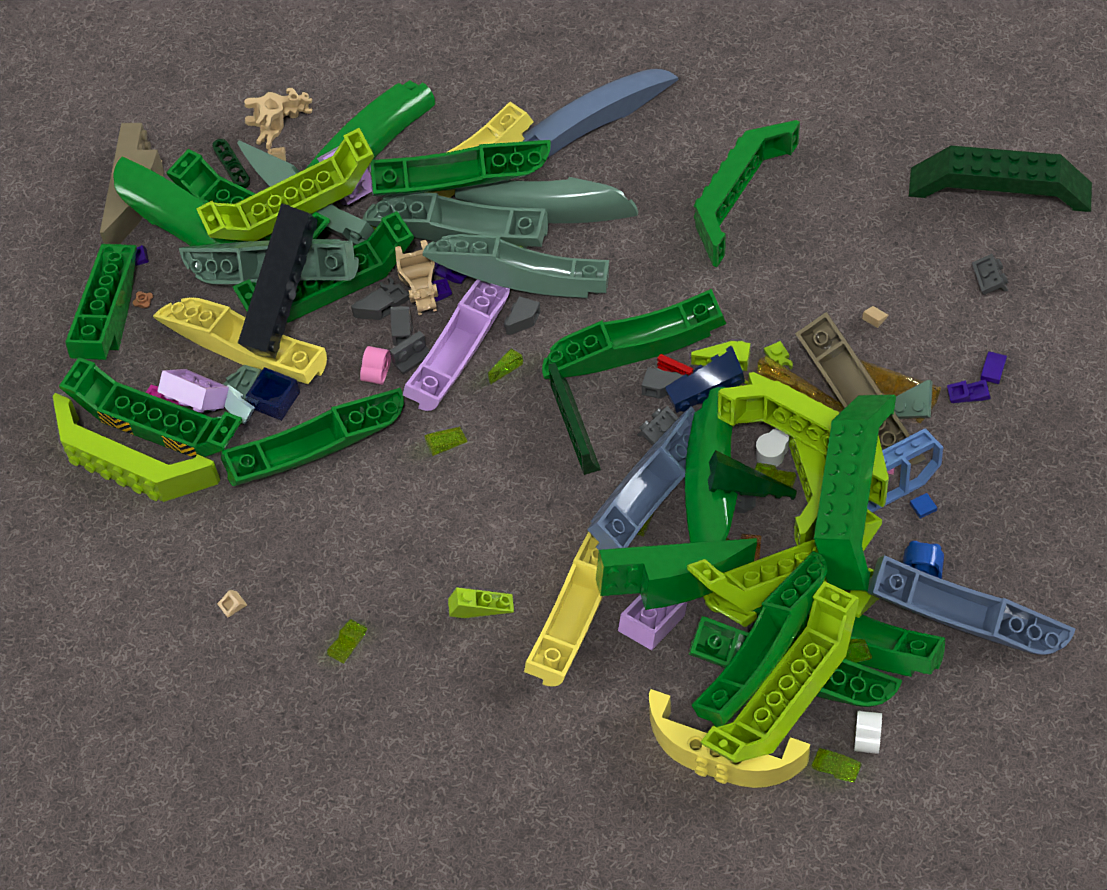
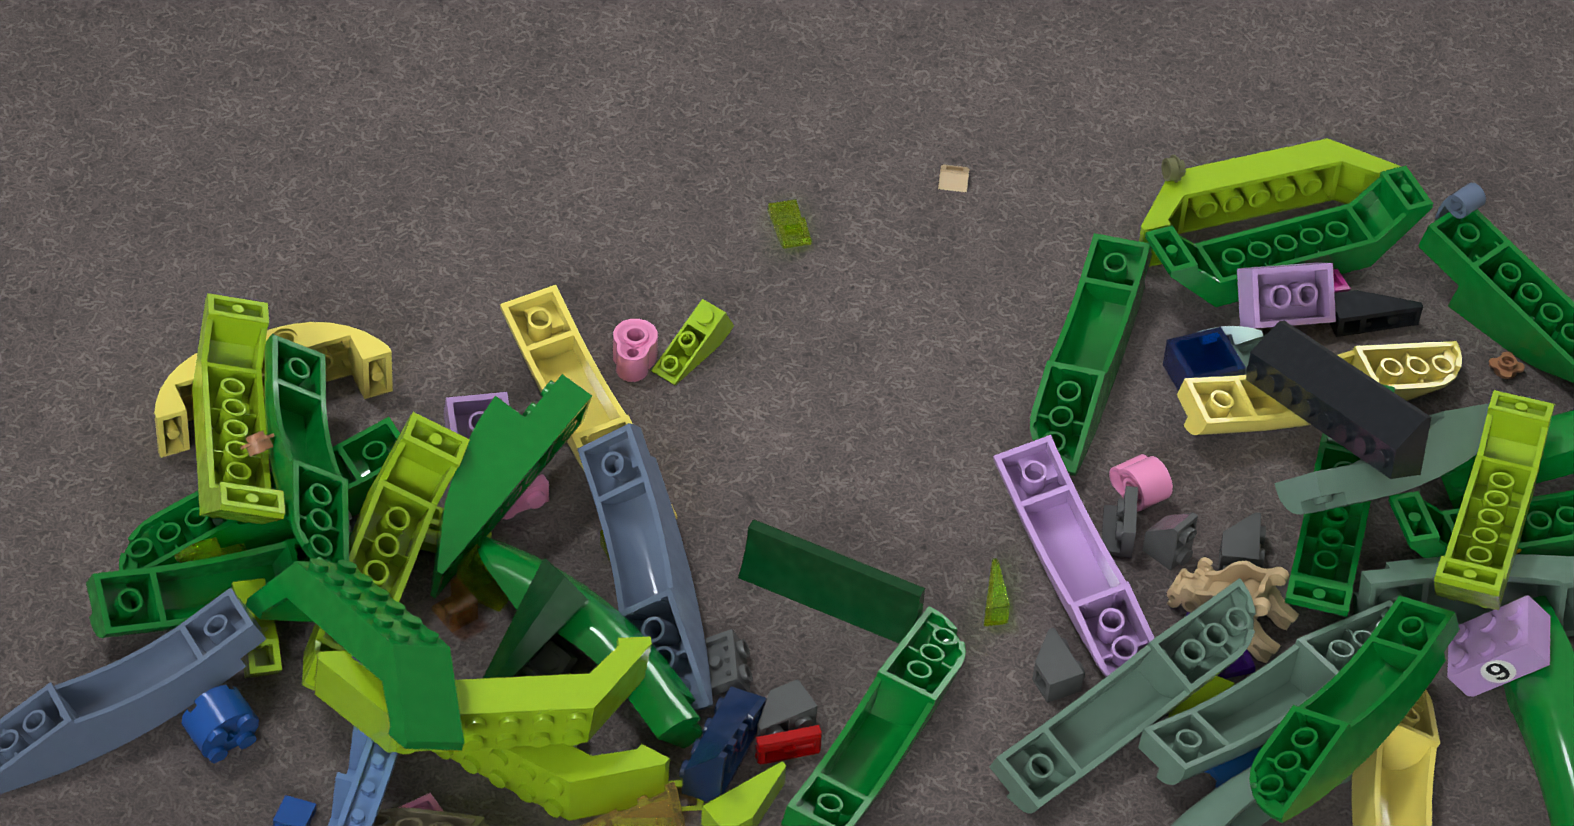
camera: 125 degrees right, 10 degrees down
clear neon green slope [424,427,468,456] -> none
clear neon green slope [812,748,862,783] -> none
white piece [854,711,882,754] -> none
none -> nougat plate [240,431,274,457]
none -> bright pink piece [613,319,658,382]
none -> olive plate [1161,154,1186,183]
none -> black slope [1330,290,1423,337]
none -> sand blue panel [1434,183,1486,221]

